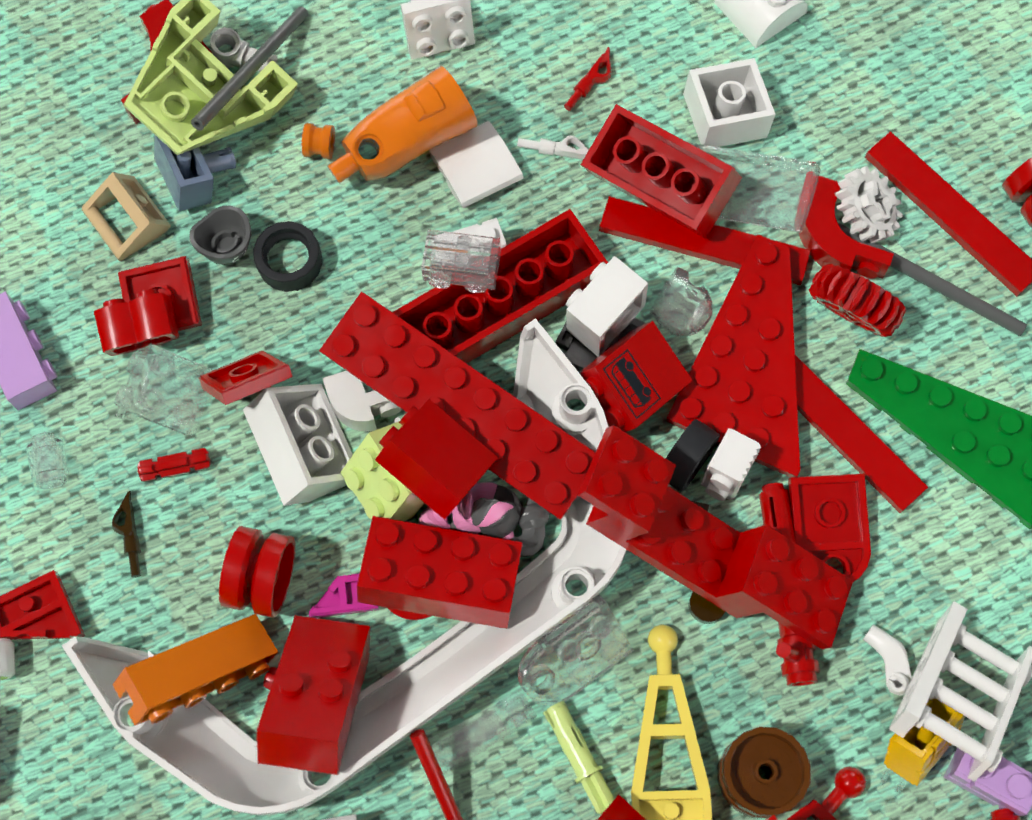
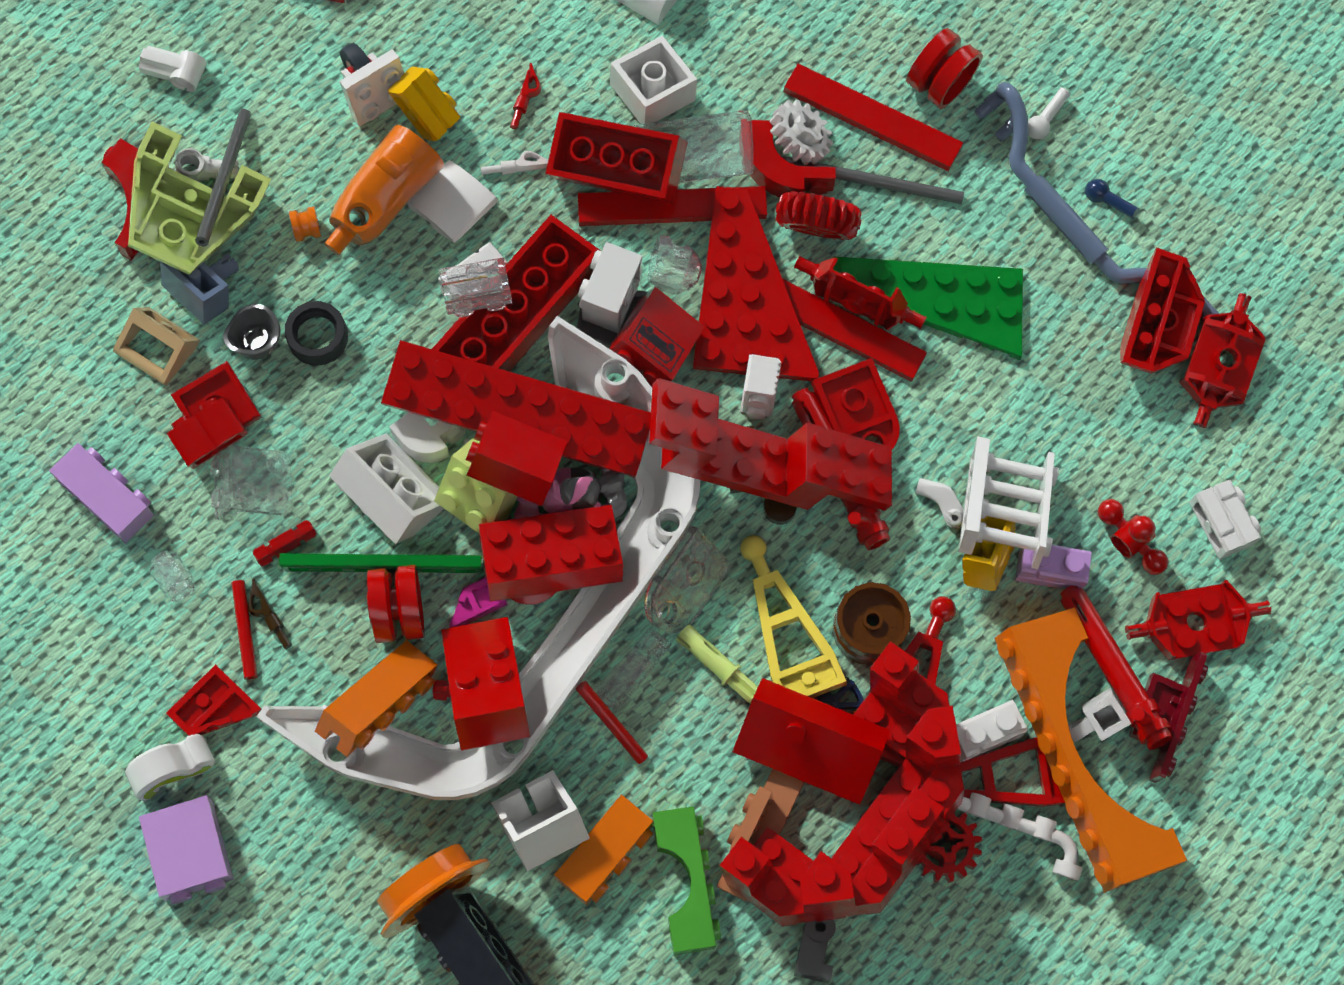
camera: 25 degrees left, 0 degrees up
red plate [199,350,293,405] -> none
black tyre [666,419,720,492] -> none
none -> red piece [231,580,258,680]
none -> green tile [279,553,484,574]
none -> yellow brick [387,66,460,141]
none -> red plate [794,256,927,330]

